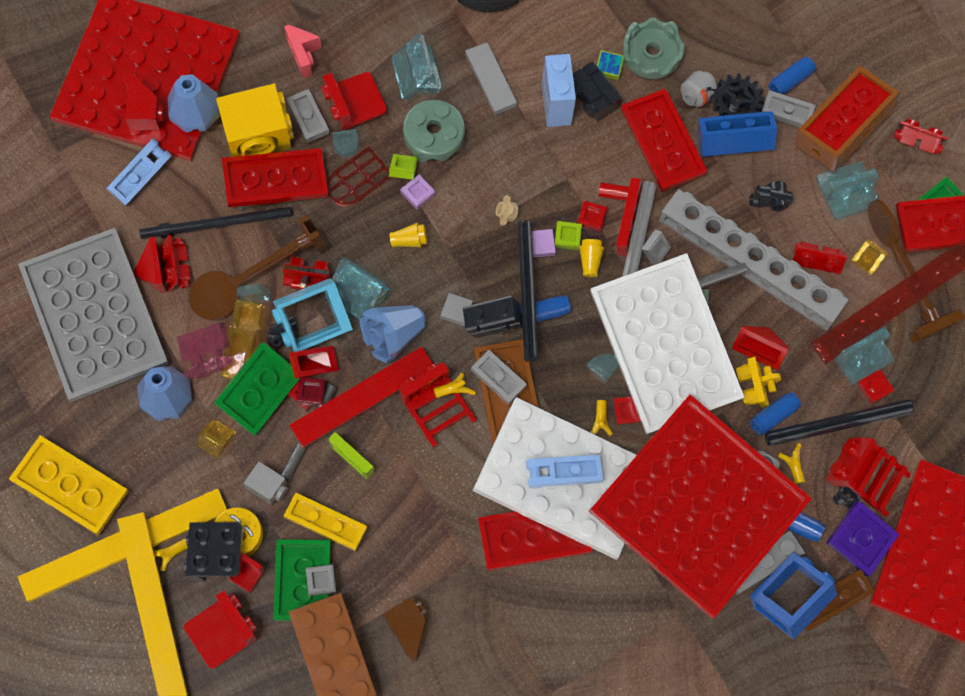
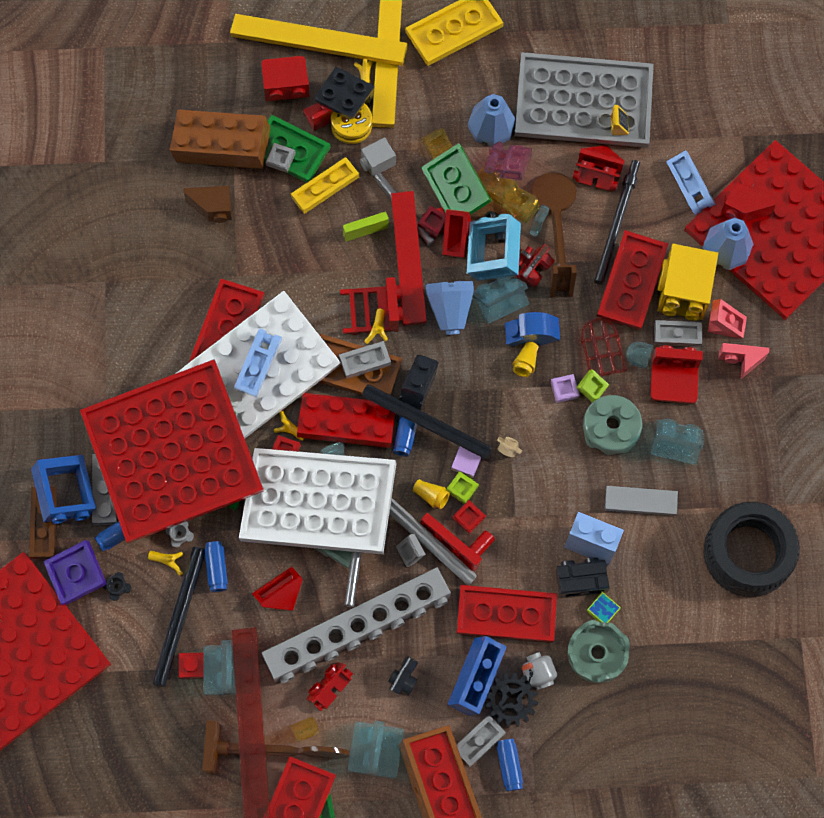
camera: 120 degrees right, 0 degrees up
light grey tile [440,293,473,326] -> none
yellow hips [736,357,781,408] -> none
red plate [826,438,911,517] -> none
none -> red plate [297,393,395,448]
none -> blue brick [505,312,560,347]
none -> yellow slope [611,105,629,135]
none -> coral slope [708,299,747,339]

